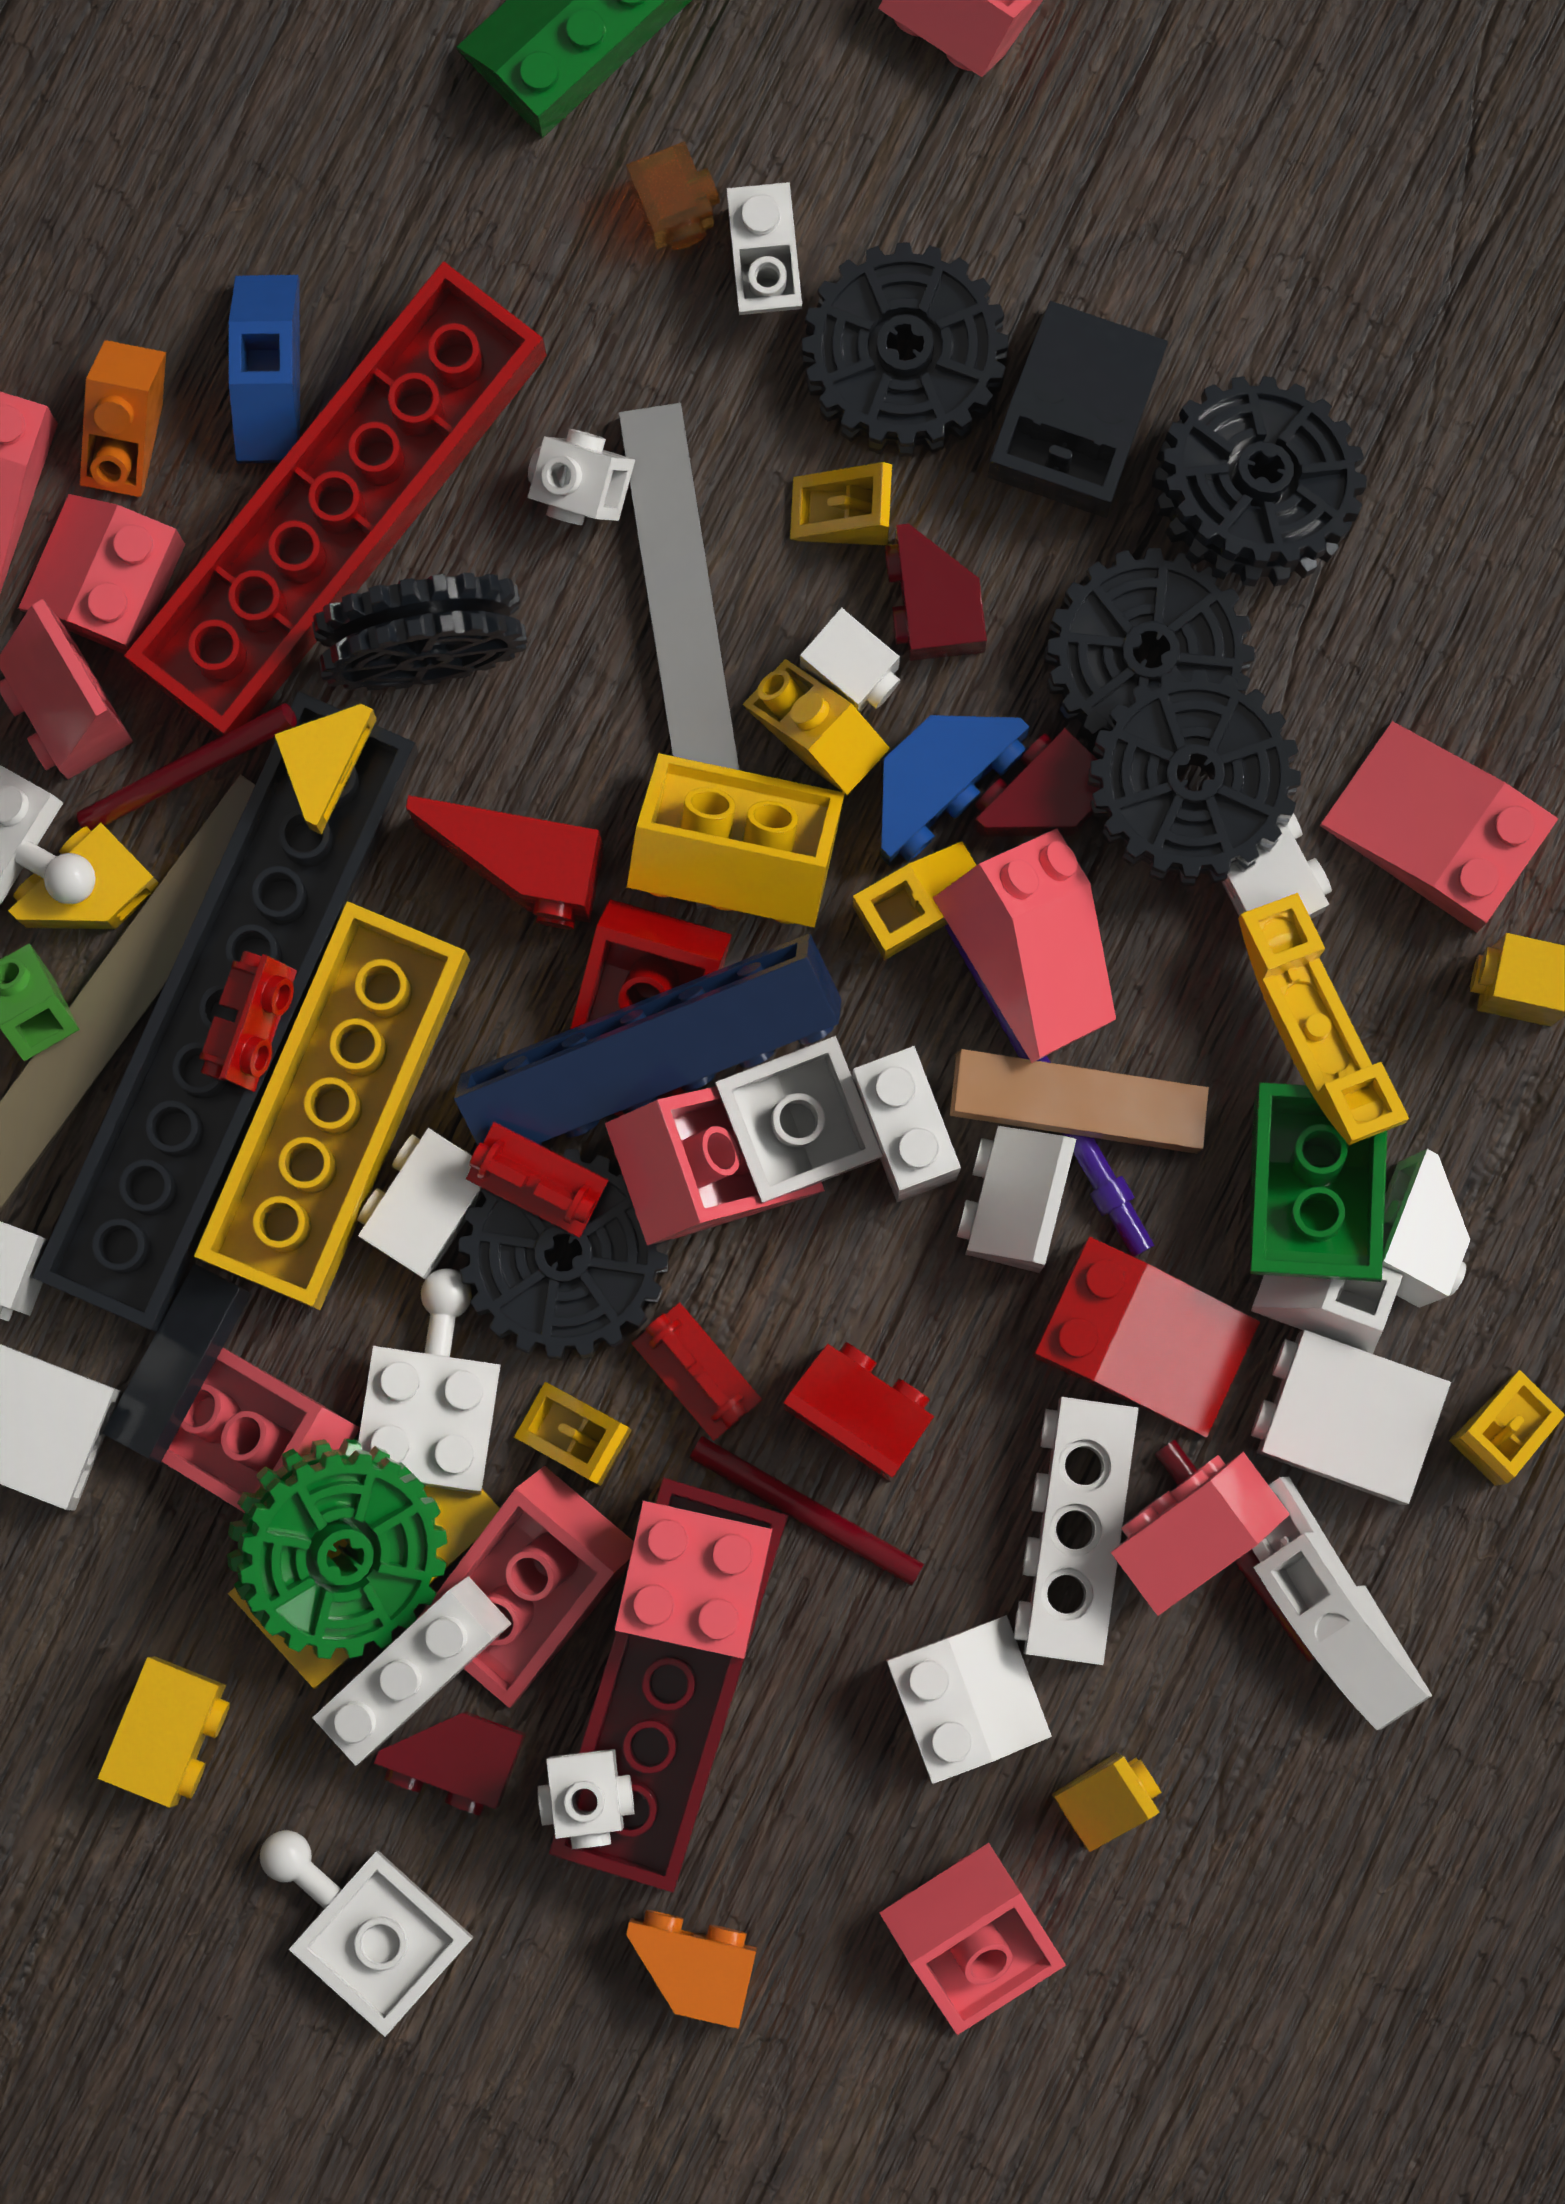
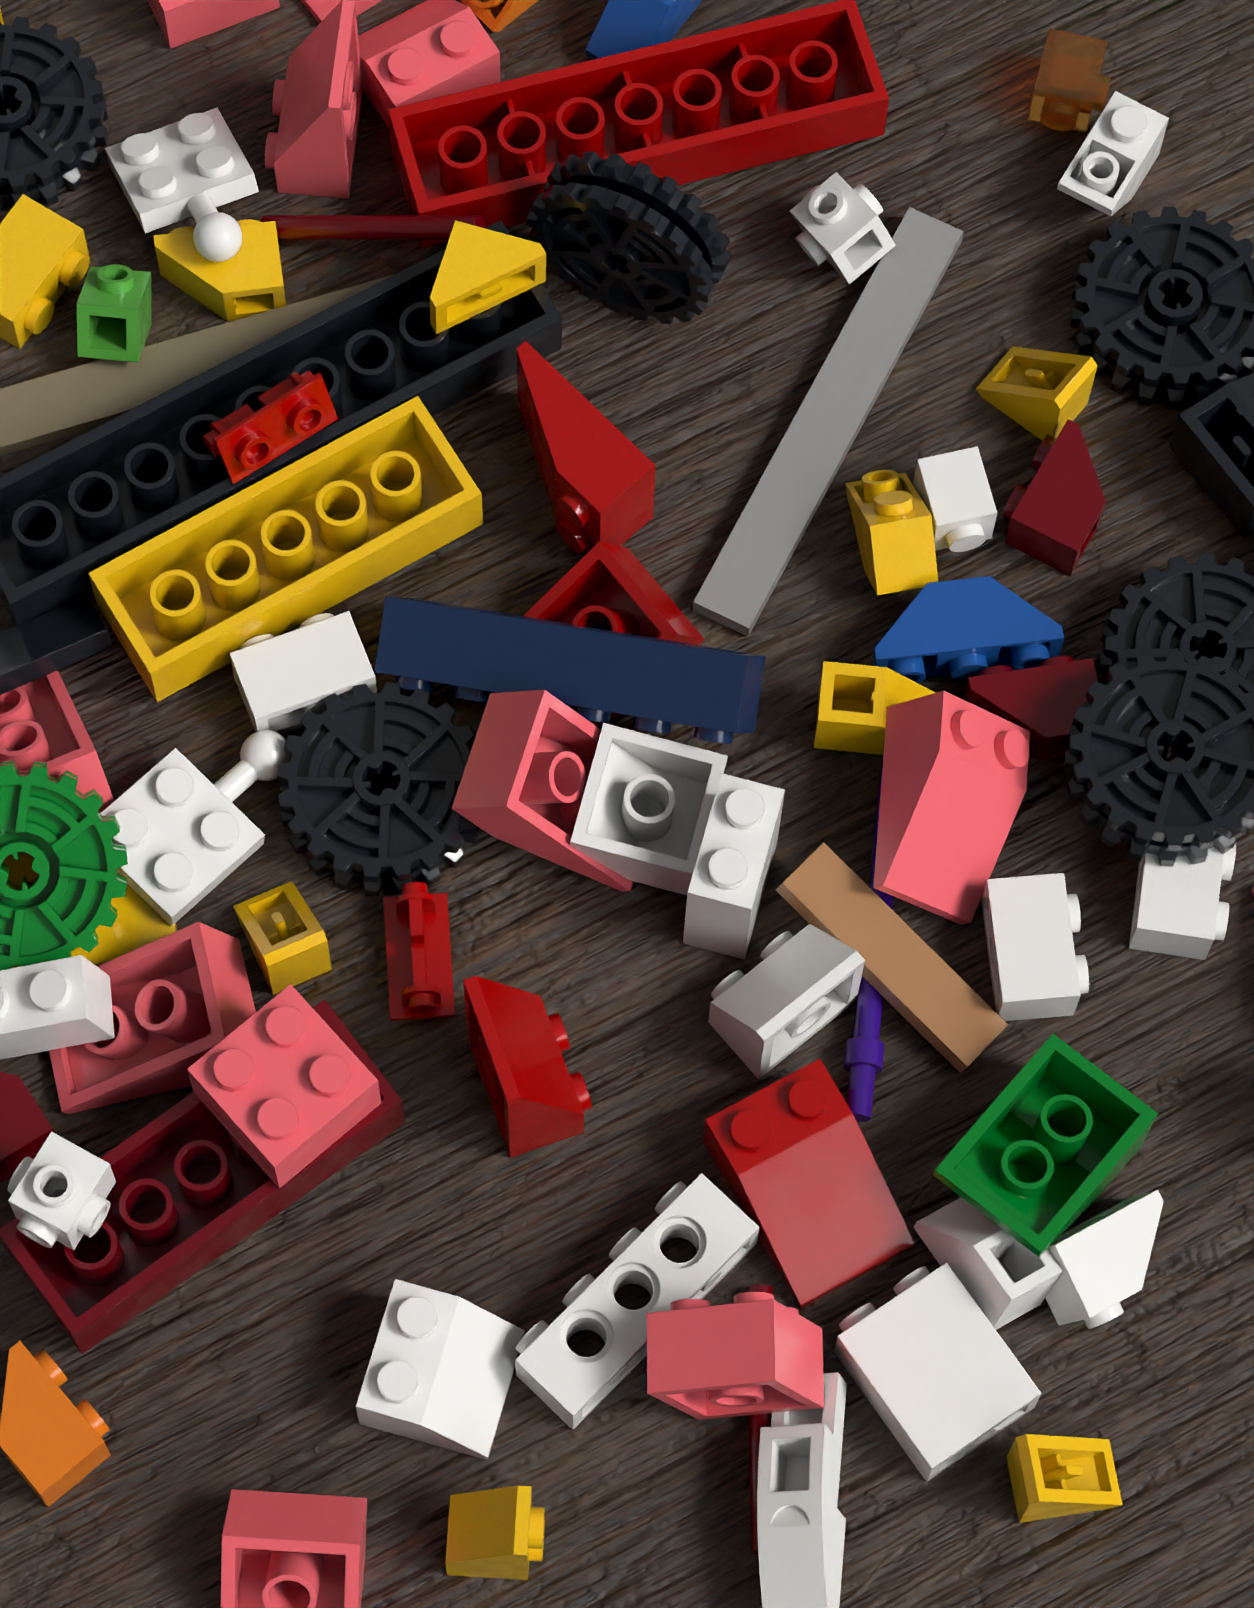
camera: 30 degrees right, 15 degrees down
red hinge [466,1122,609,1238] -> none
yellow slope [626,753,845,928] -> none
dark red bar [689,1436,924,1586] -> none
yellow slope [1238,893,1409,1145] -> none
none -> white brick [981,873,1089,1021]

